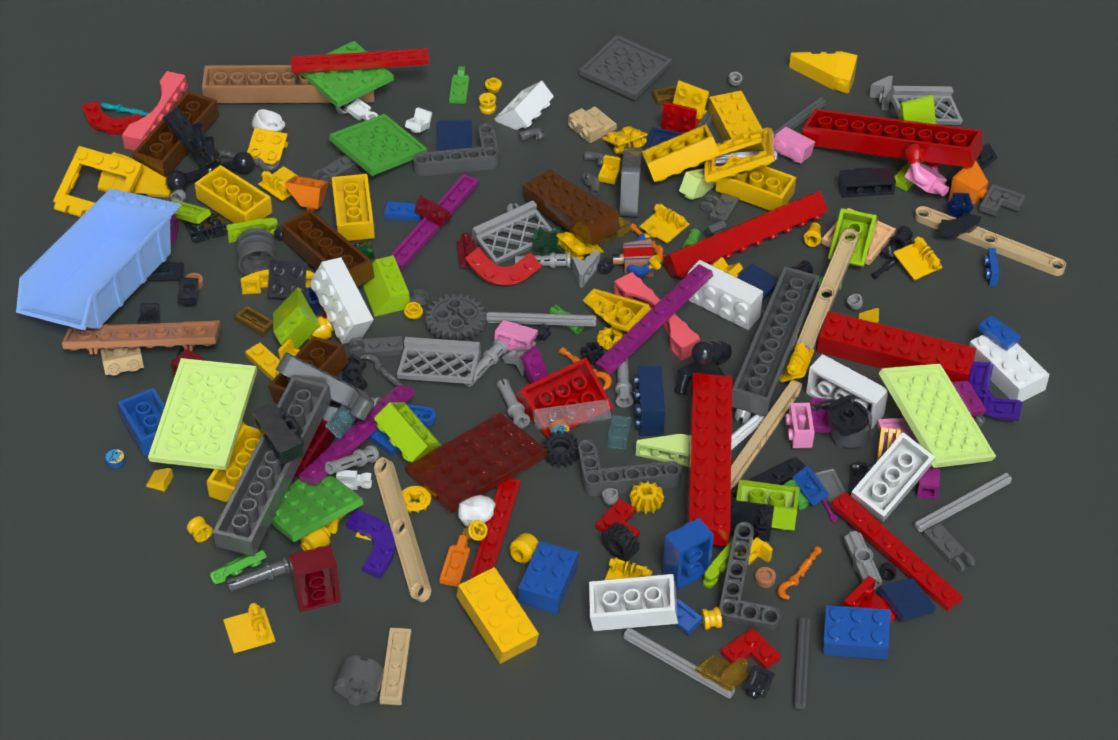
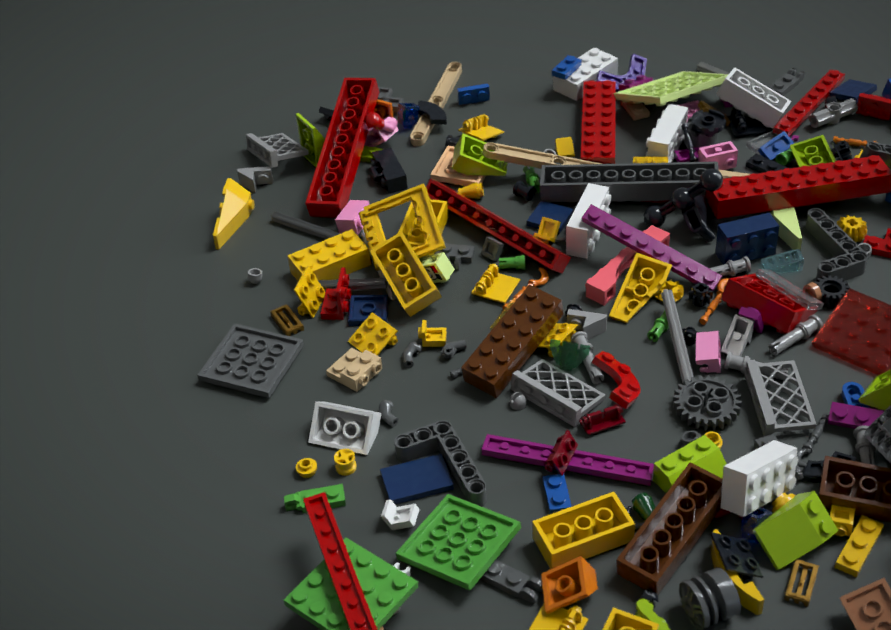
camera: 100 degrees left, 5 degrees down
torso [612,223,661,278] -> none
dark grey beam [620,147,642,217] -> none

